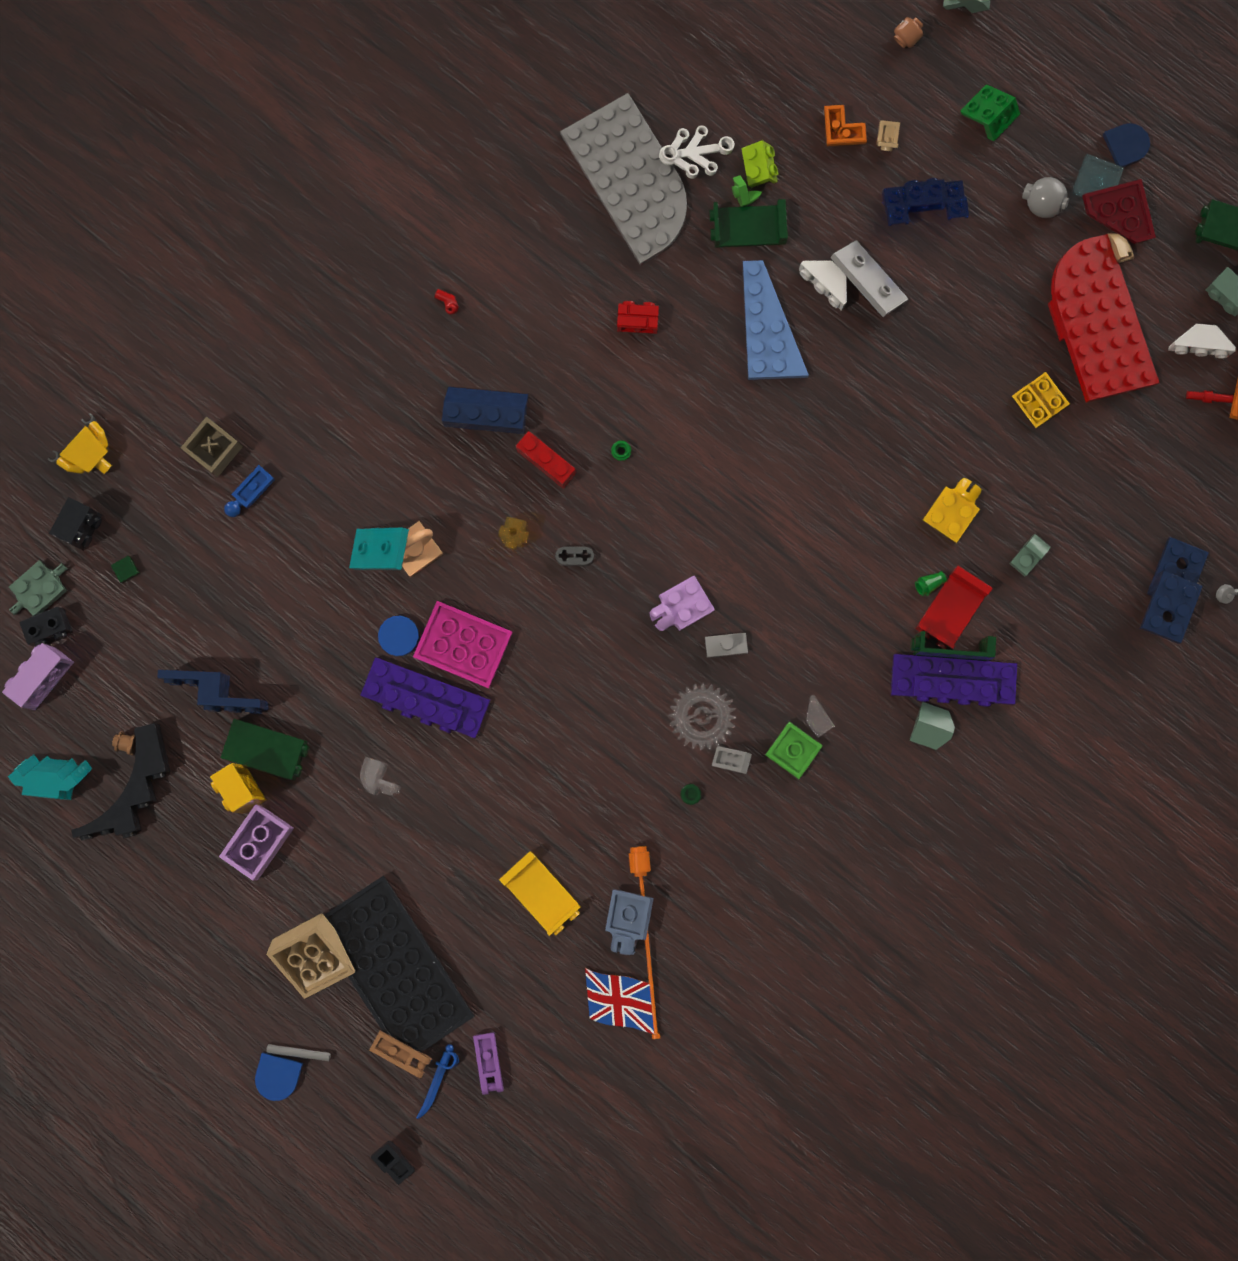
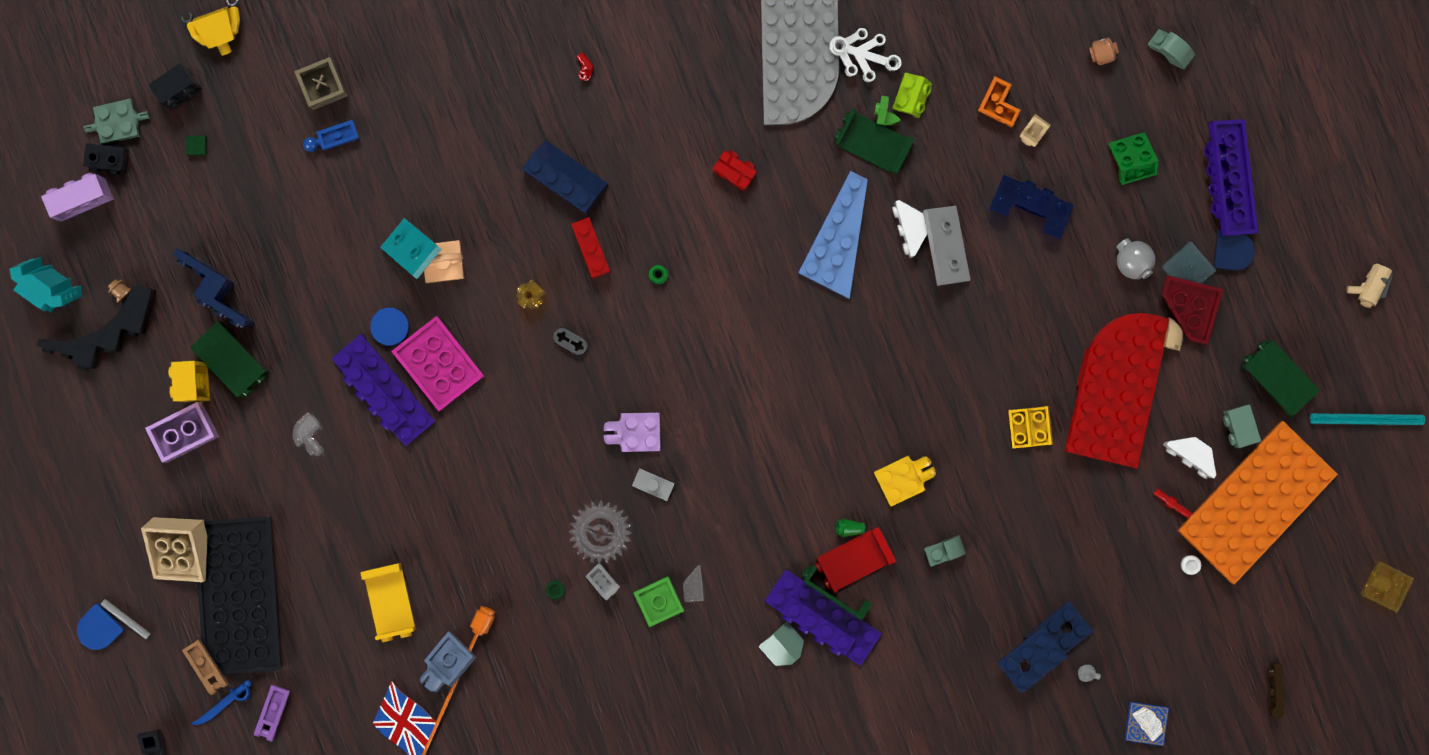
camera: 25 degrees right, 5 degrees up
none -> dark purple plate [1204,119,1259,236]

